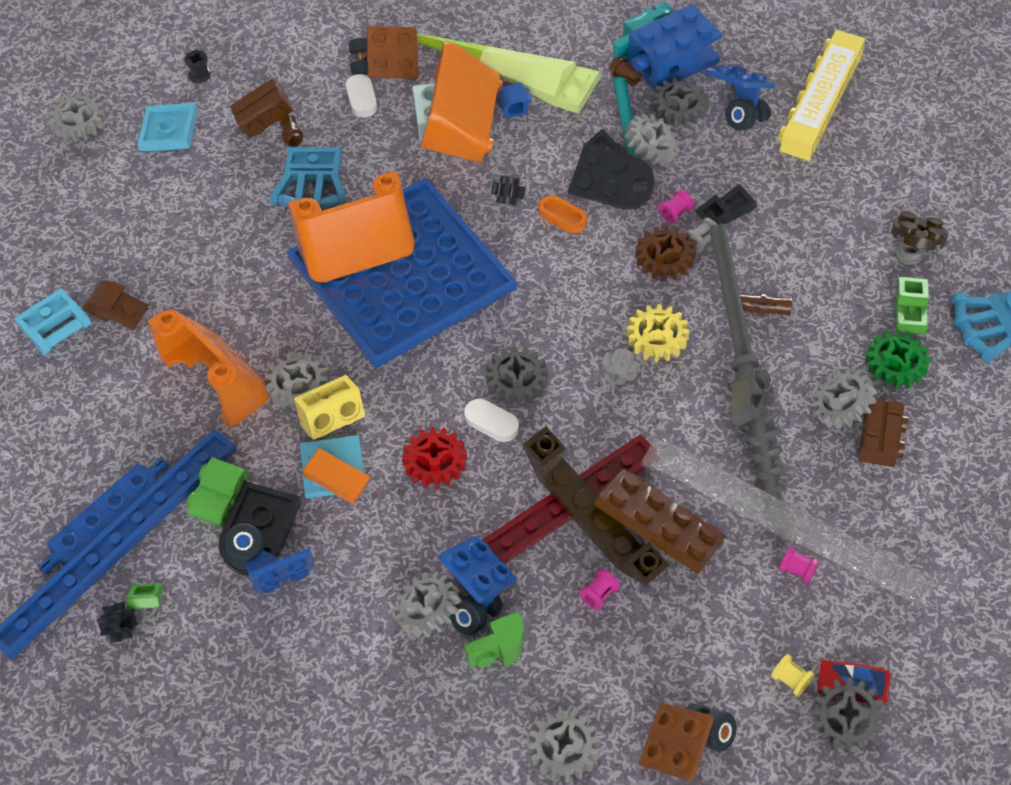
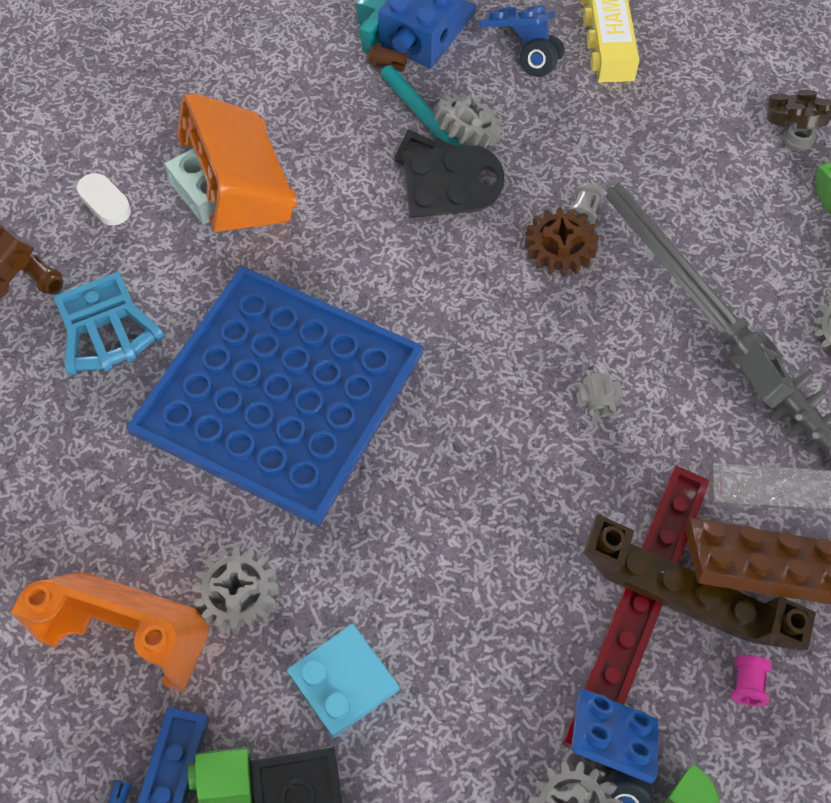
camera: 30 degrees left, 5 degrees up
orange windscreen [288,170,415,283] -> none
light yellow brick [293,375,365,440] -> none
orange tile [302,448,370,505] -> none
dark orange plate [349,26,419,79] -> none
red gear [402,427,467,489] -> none
yellowish green plate [417,33,600,113] -> none
white tile [465,399,519,442] -> none
dark grey gear [485,346,548,406] -> none
black gear [491,175,525,206] -> none
blue plate [497,82,532,118] -> none
orange tile [538,195,587,233] -> none
light yellow gear [627,304,689,362] -> none
dark grey gear [652,78,709,127] -> none
dark pink bush [658,189,694,224] -> none
black slope [694,184,757,225] -> none
reddish brown pin [740,293,792,316] -> none

